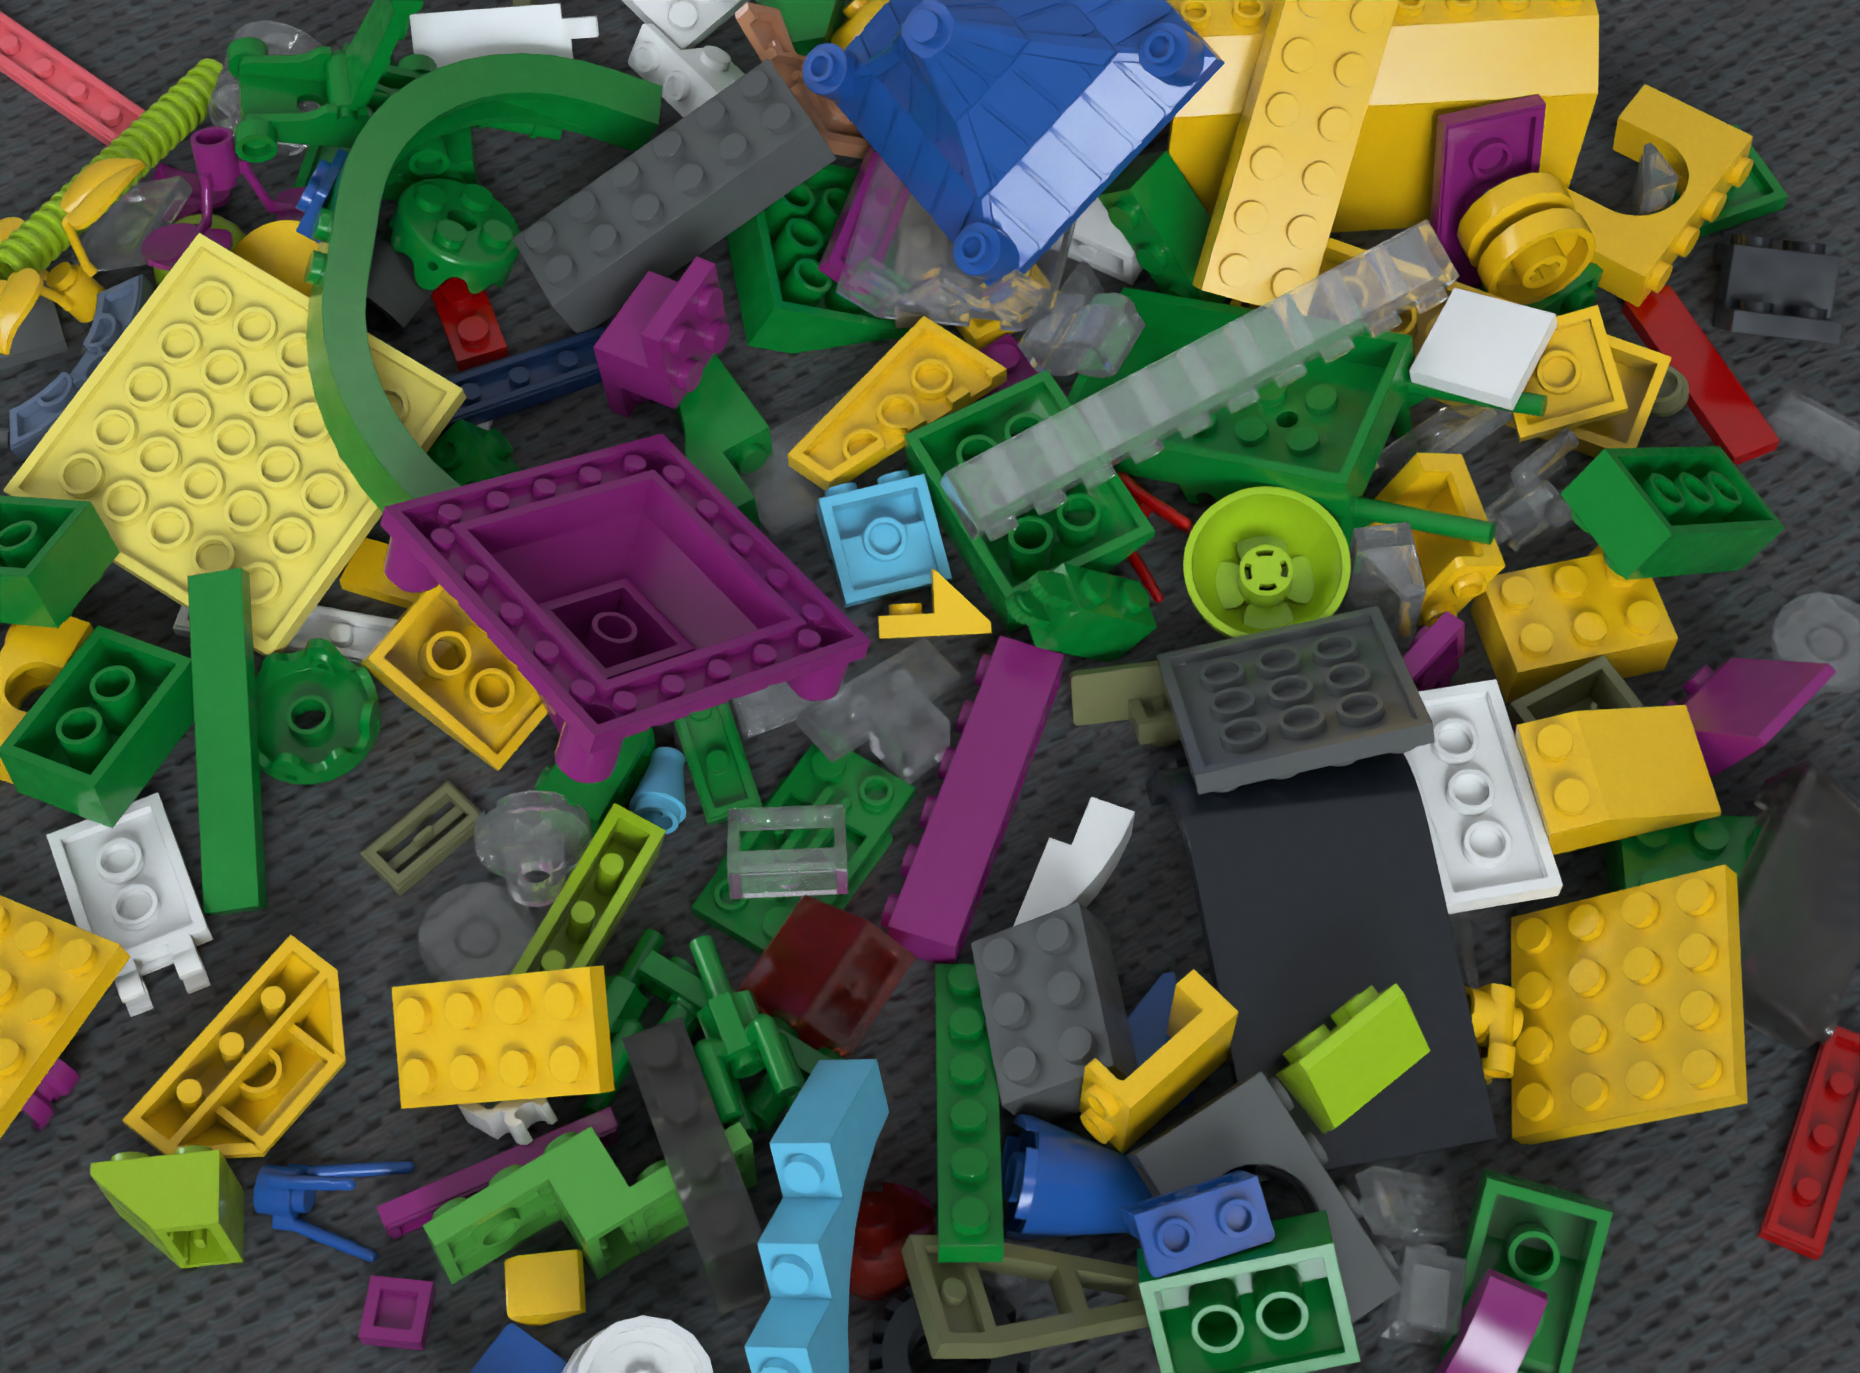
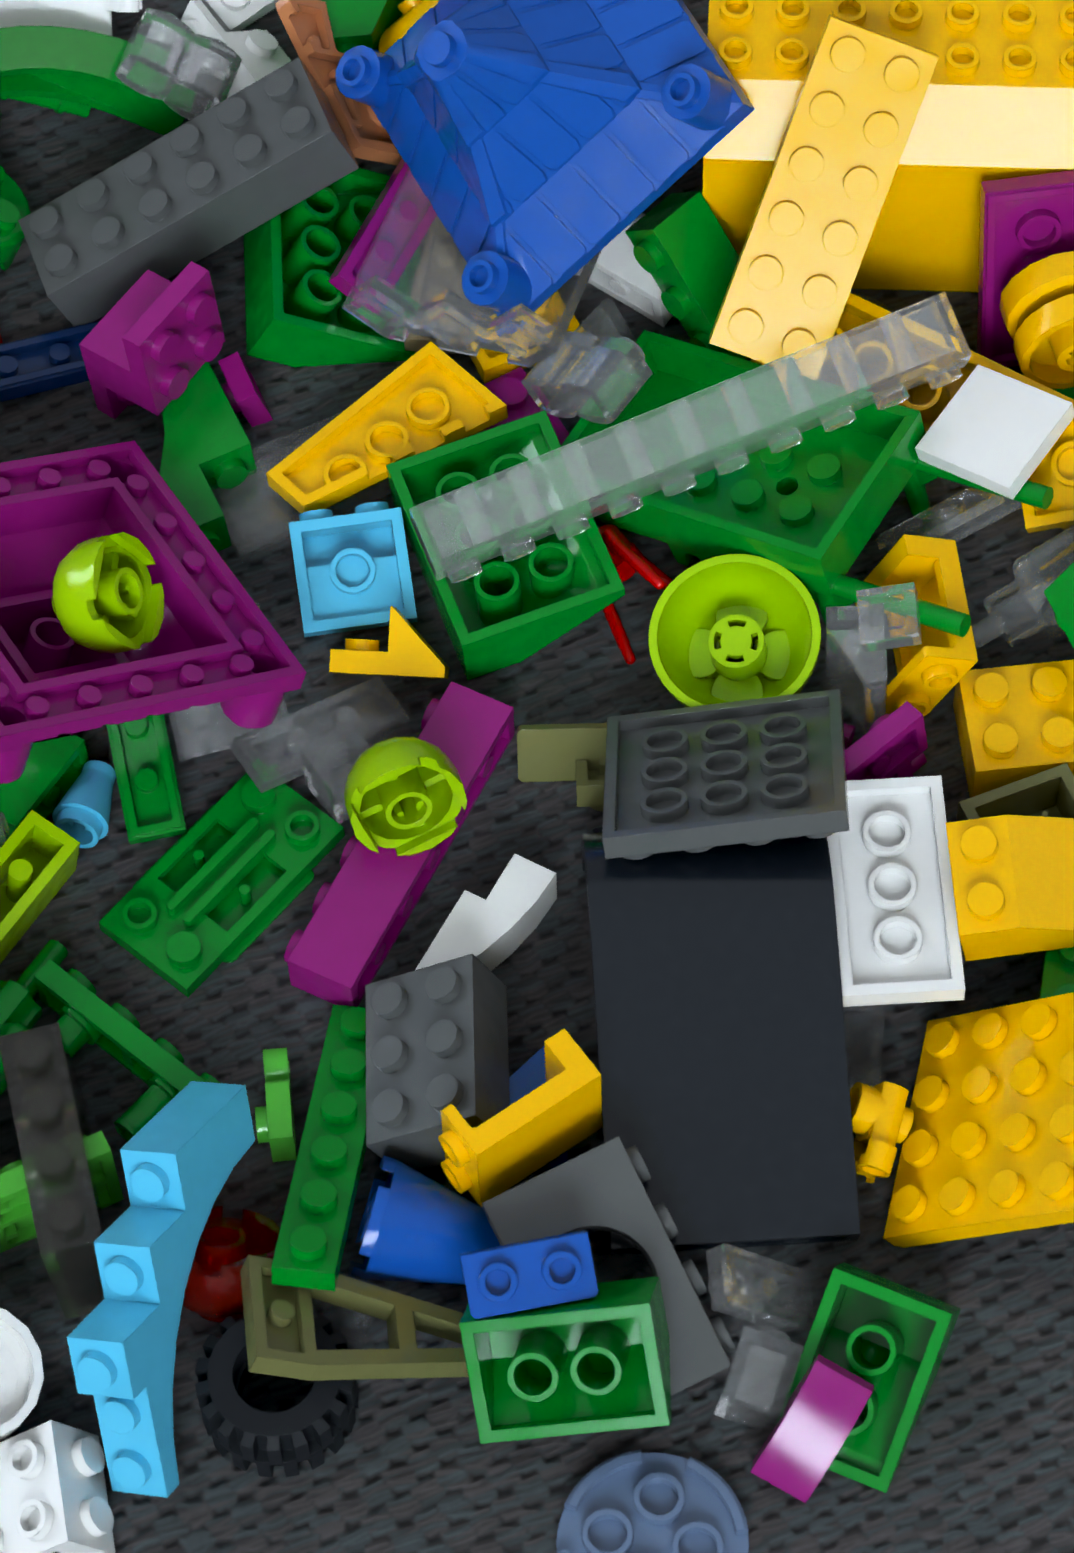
camera: 10 degrees right, 0 degrees up
green plant [689,935,805,1137] -> none
clear tile [727,804,848,899] -> none
clear red slope [736,895,917,1058] -> none
green hinge [1005,563,1157,663] -> none
lime slope [1276,983,1430,1134] -> none
none -> lime cylinder [52,532,164,653]
none -> clear brick [115,8,242,120]
none -> magenta plate [218,351,273,427]
none -> bright green plate [255,1047,297,1162]
none -> lime cylinder [344,737,467,856]
none -> clear tile [856,582,922,653]

